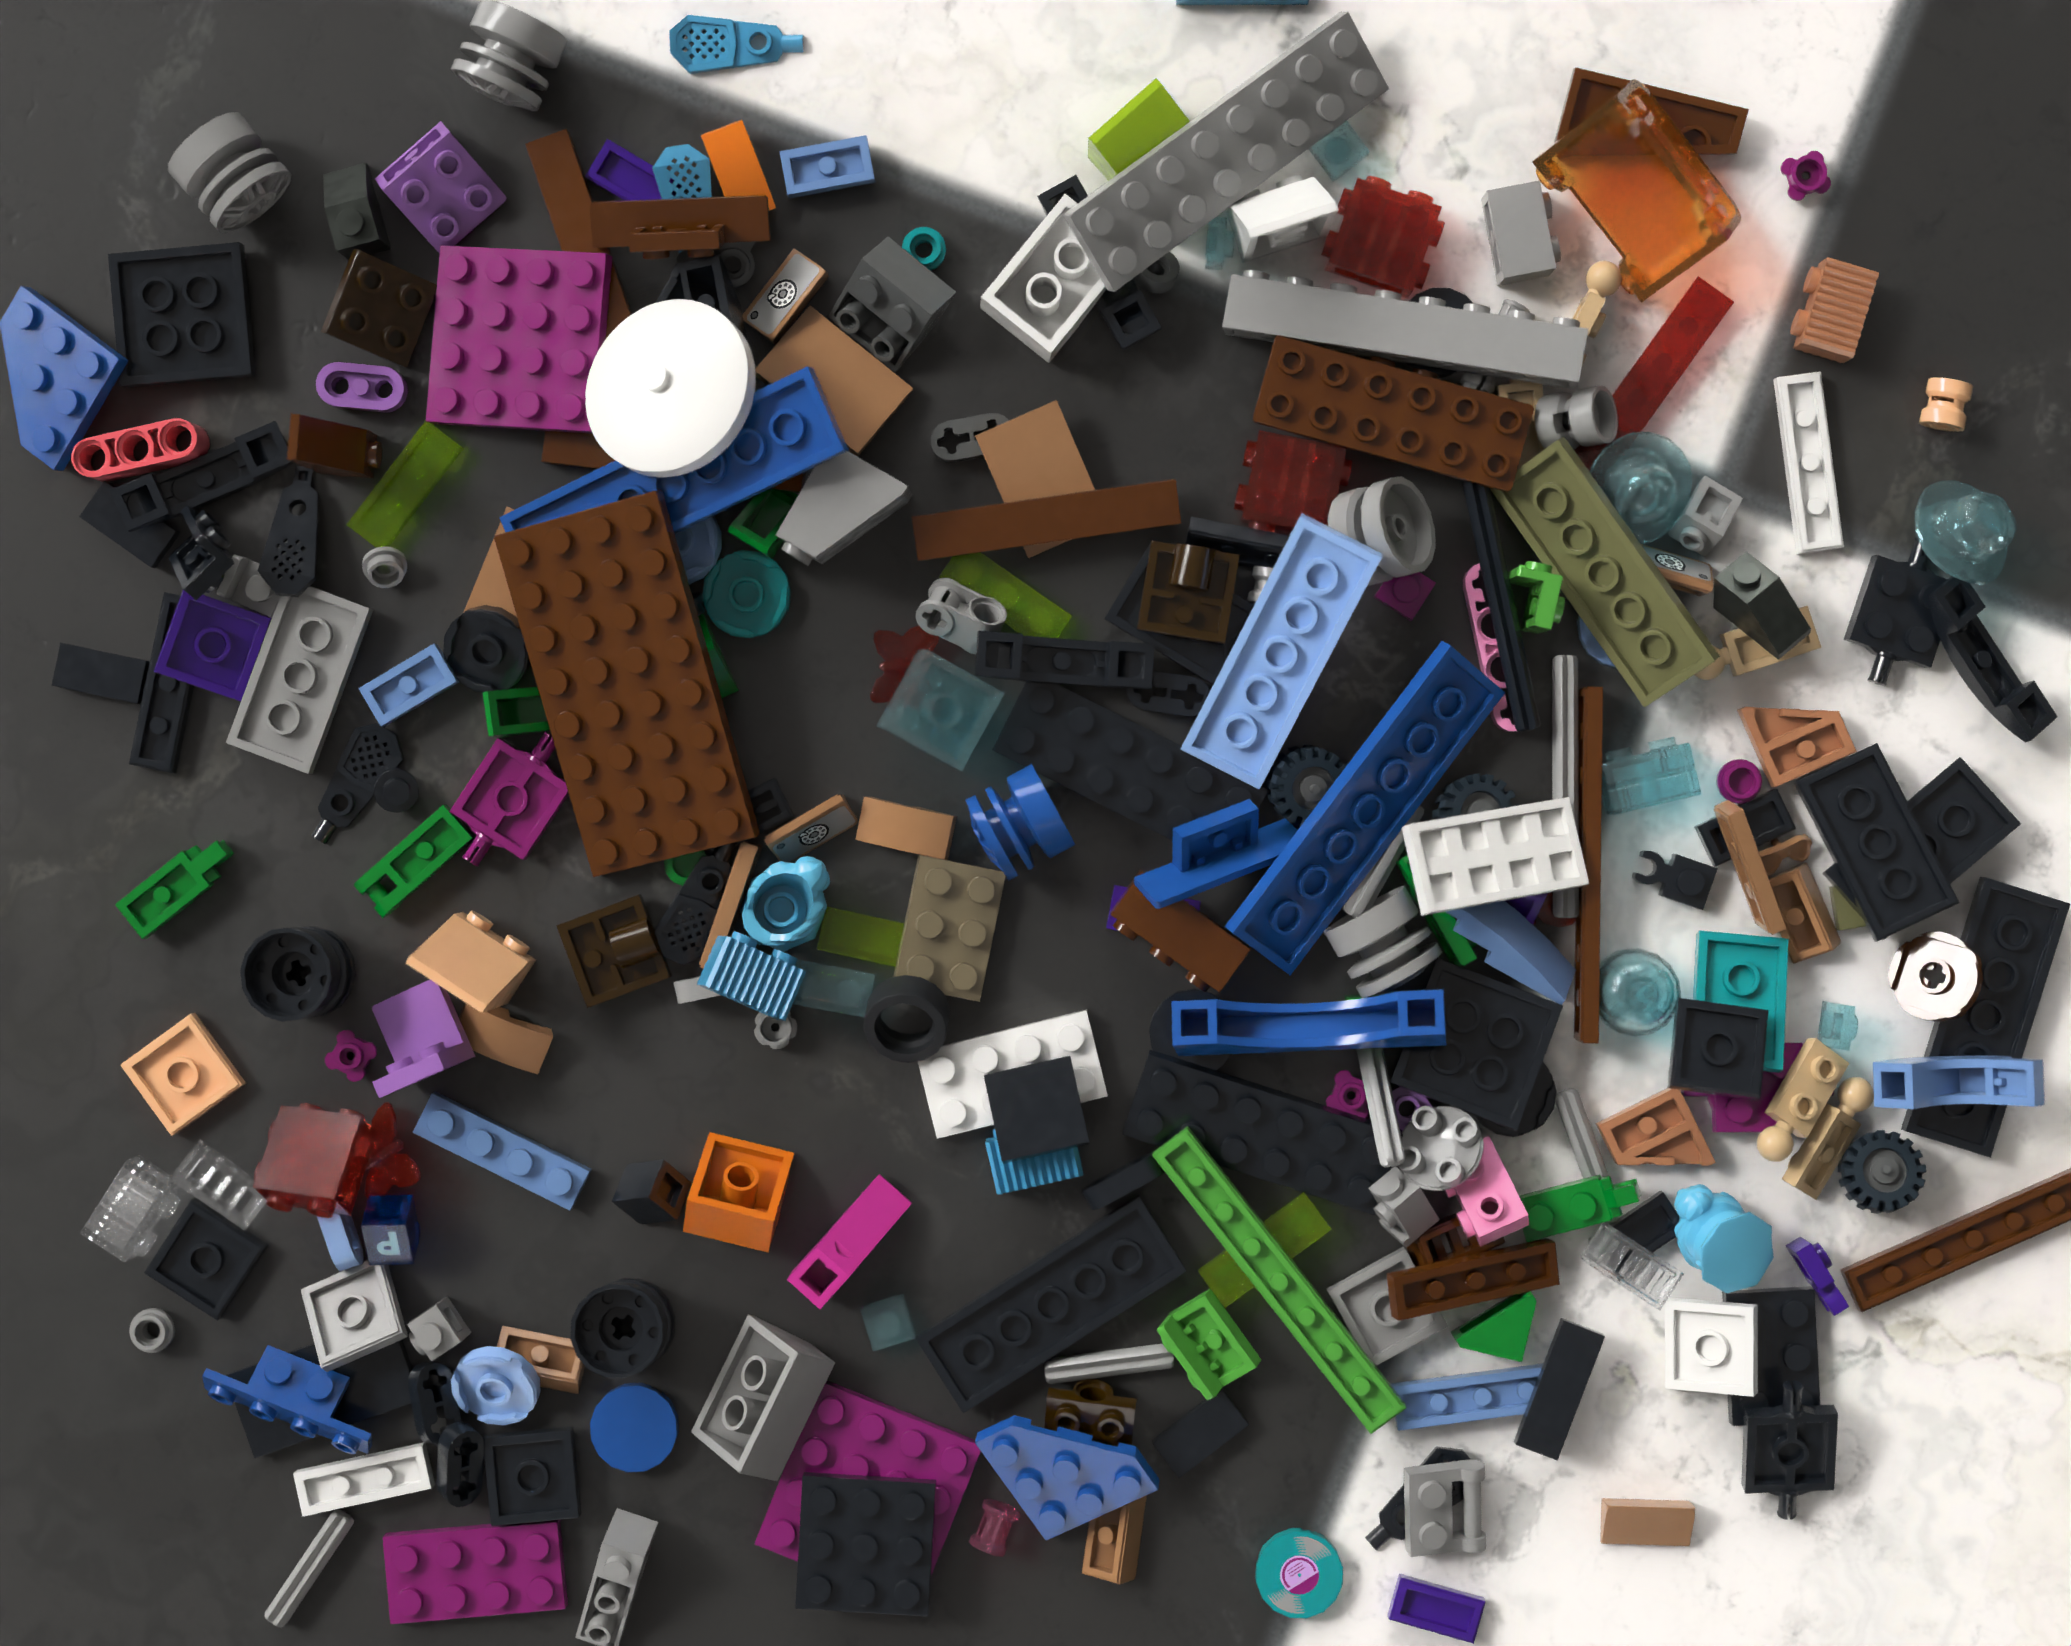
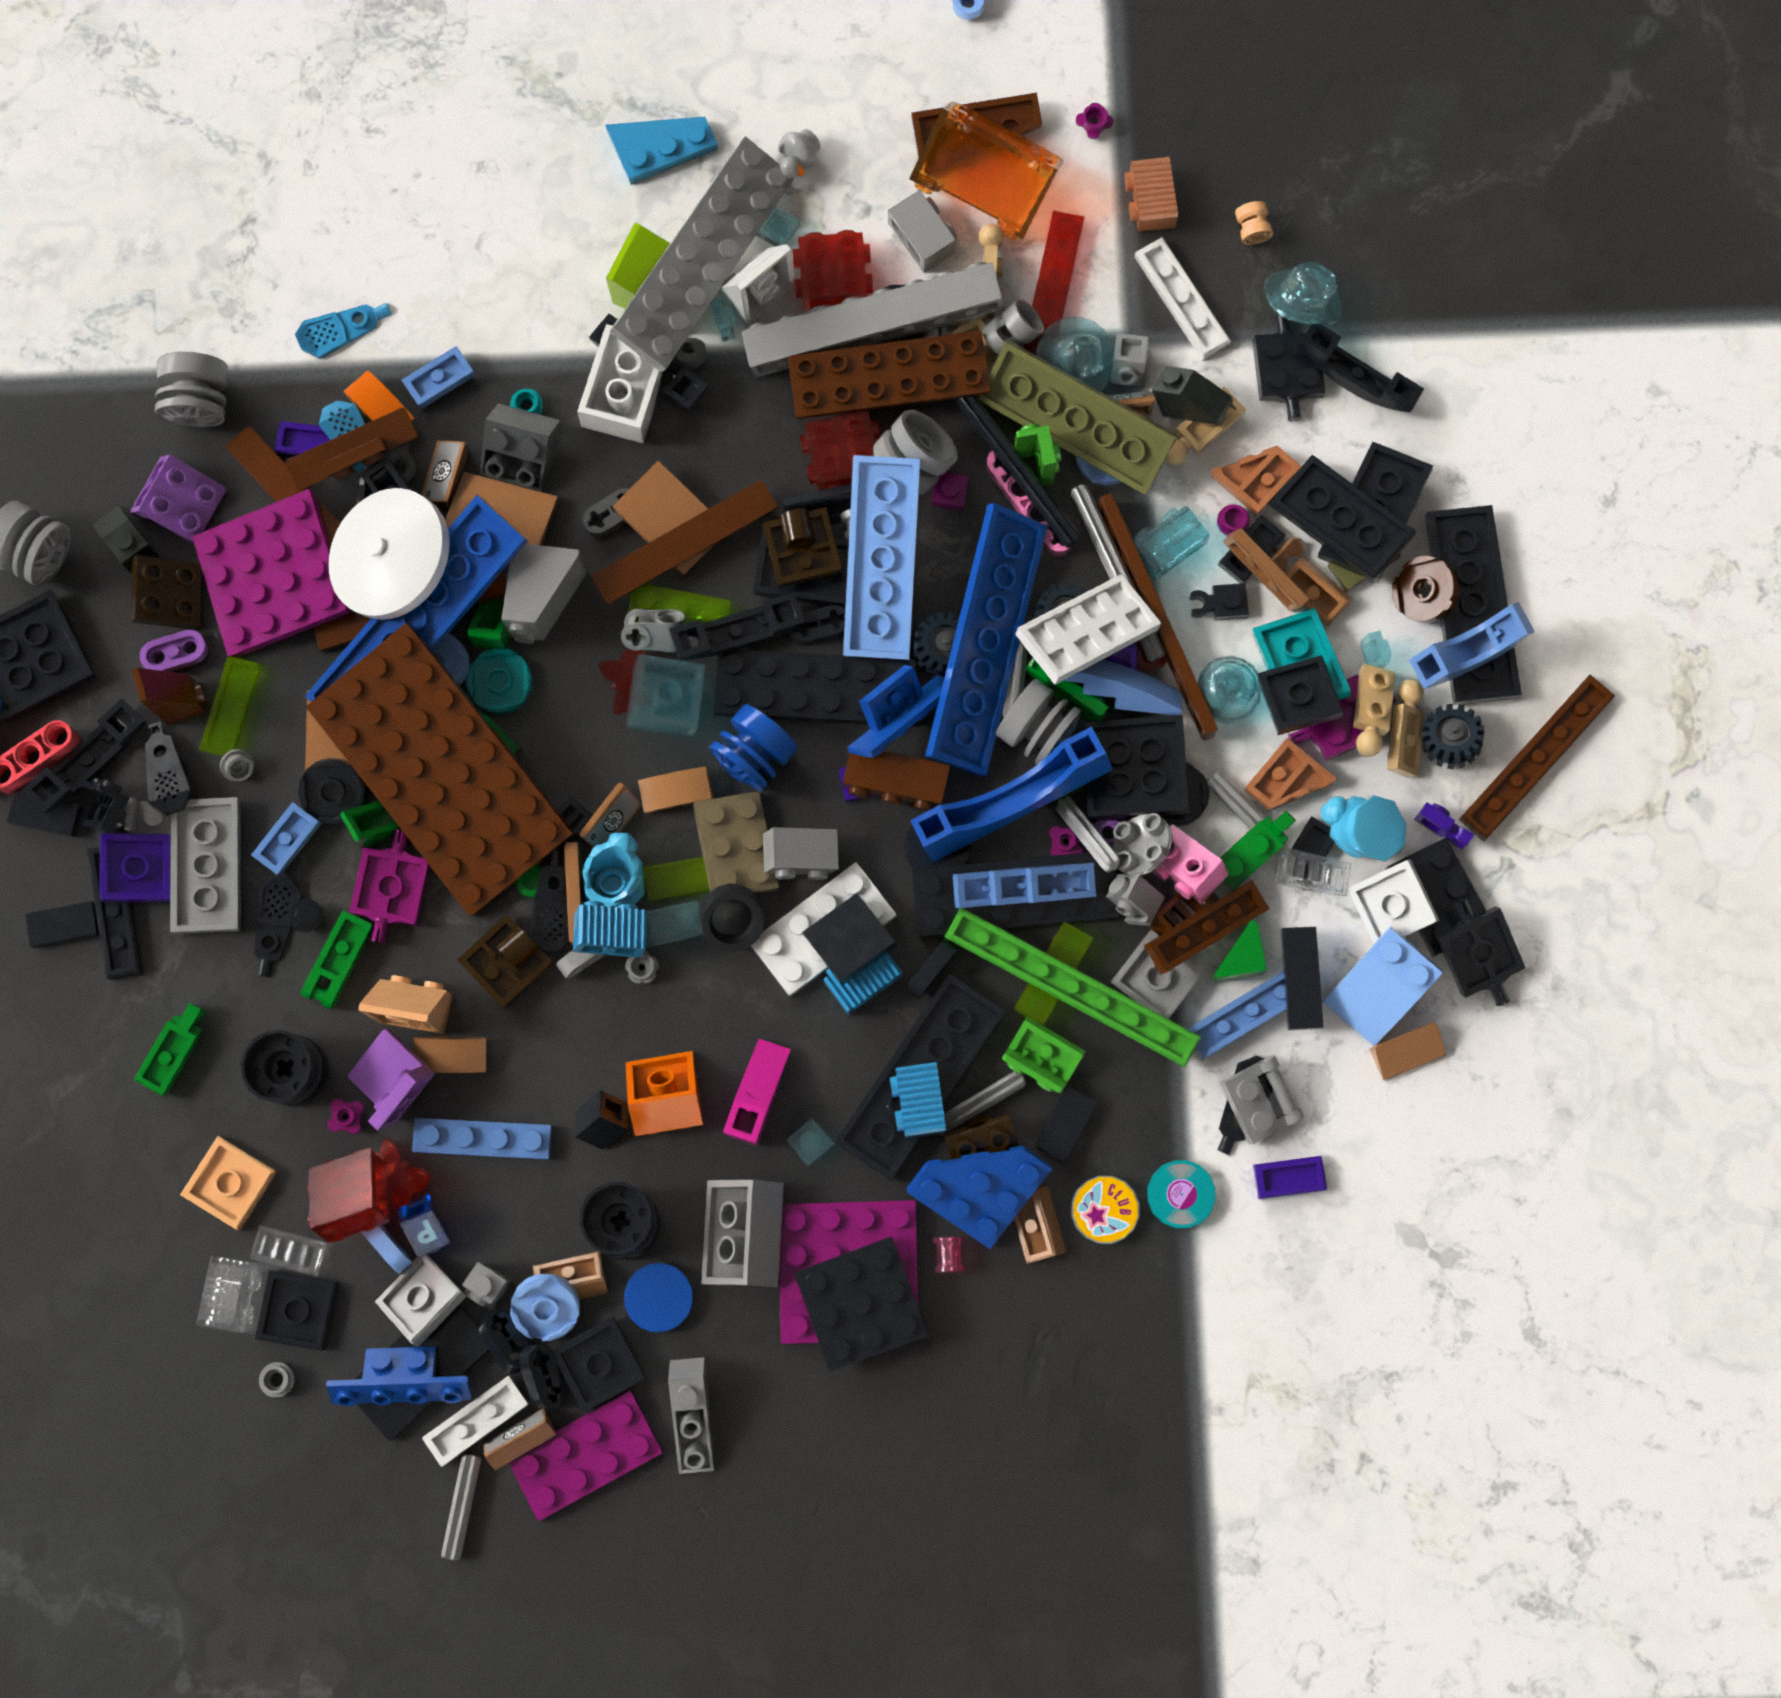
camera: 25 degrees left, 10 degrees down
none -> medium nougat slope [483,1409,556,1470]
none -> light grey brick [763,827,839,880]
none -> light grey animal [778,129,820,178]
none -> dark azure brick [890,1062,946,1139]
none -> medium blue slope [953,863,1096,908]
none -> tile [1071,1176,1139,1244]
none -> light blue slope [1323,925,1443,1046]

